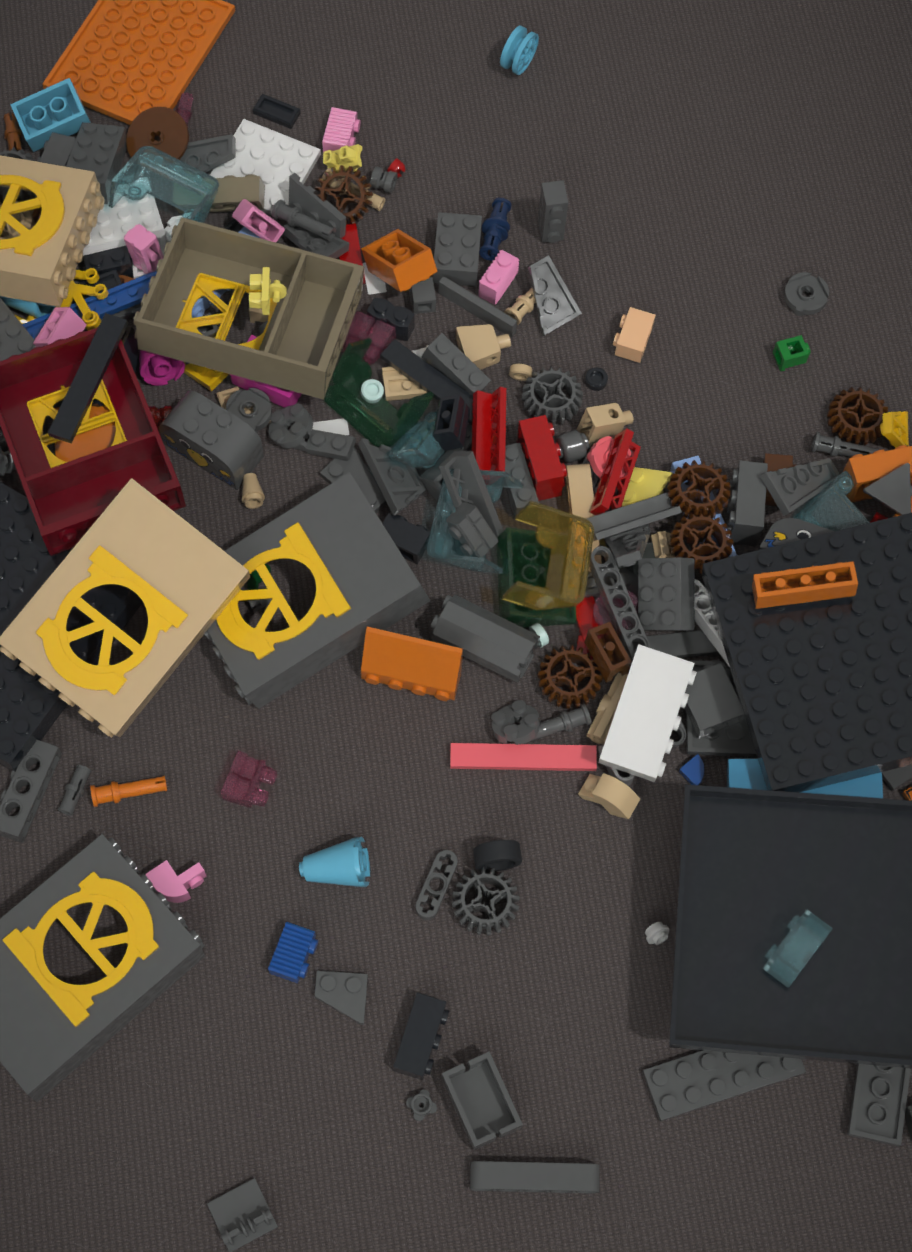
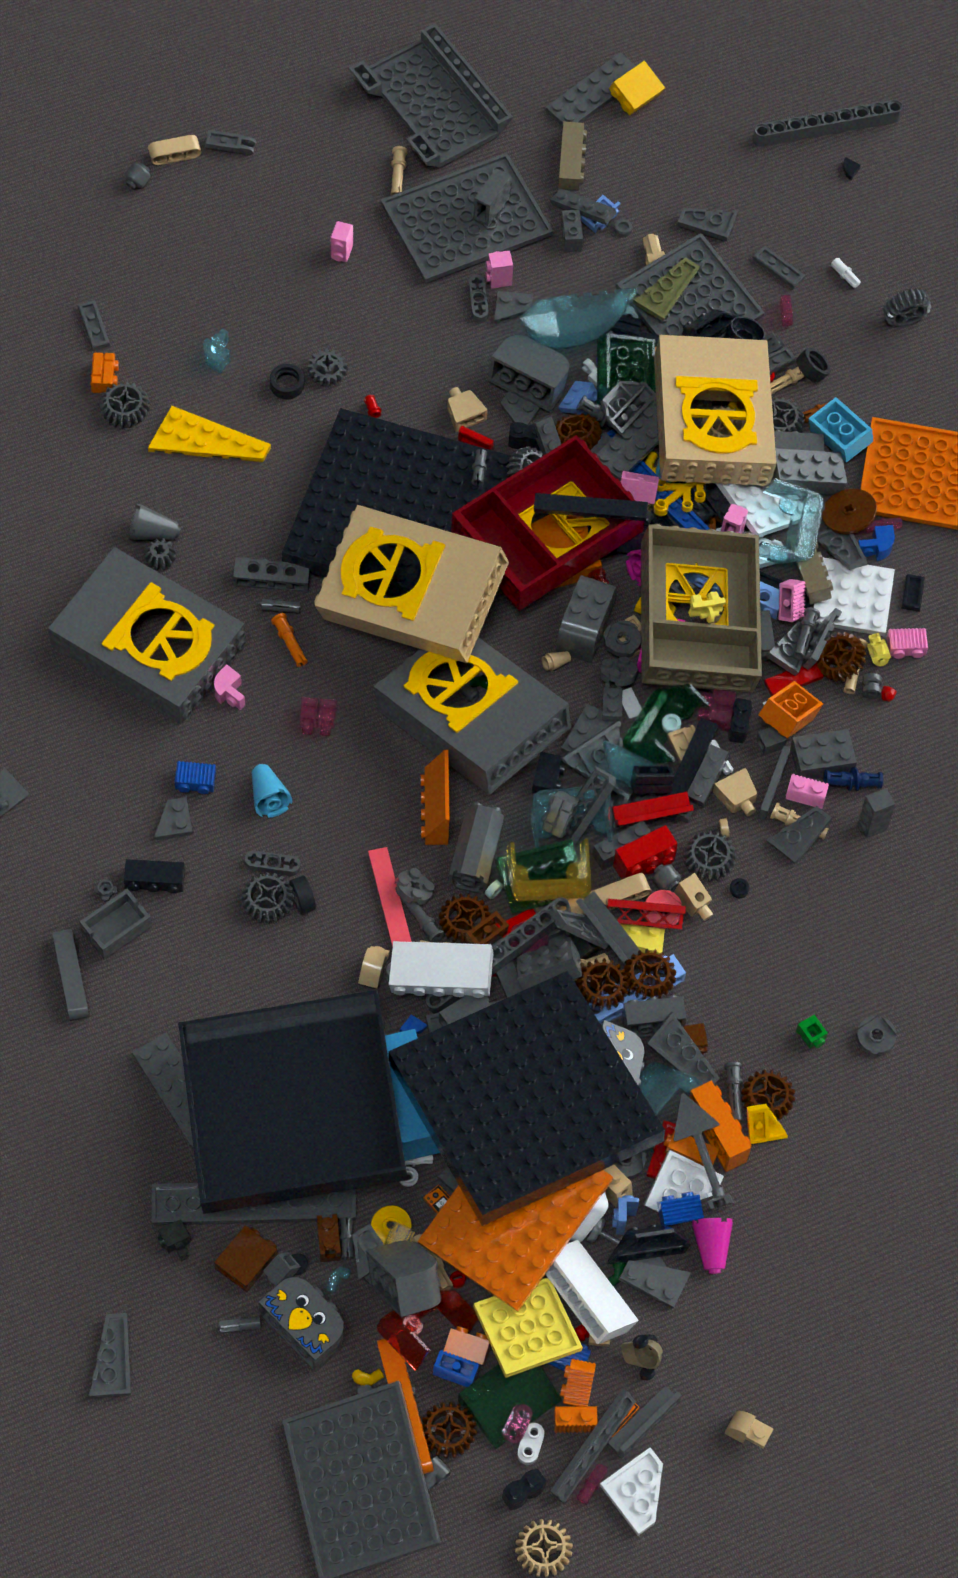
camera: 75 degrees right, 5 degrees down
light nougat brick [613,307,656,363] -> none
orange brick [752,561,858,609] -> none
clear light blue brick [763,910,833,988] -> none
none -> blue brick [858,525,895,561]

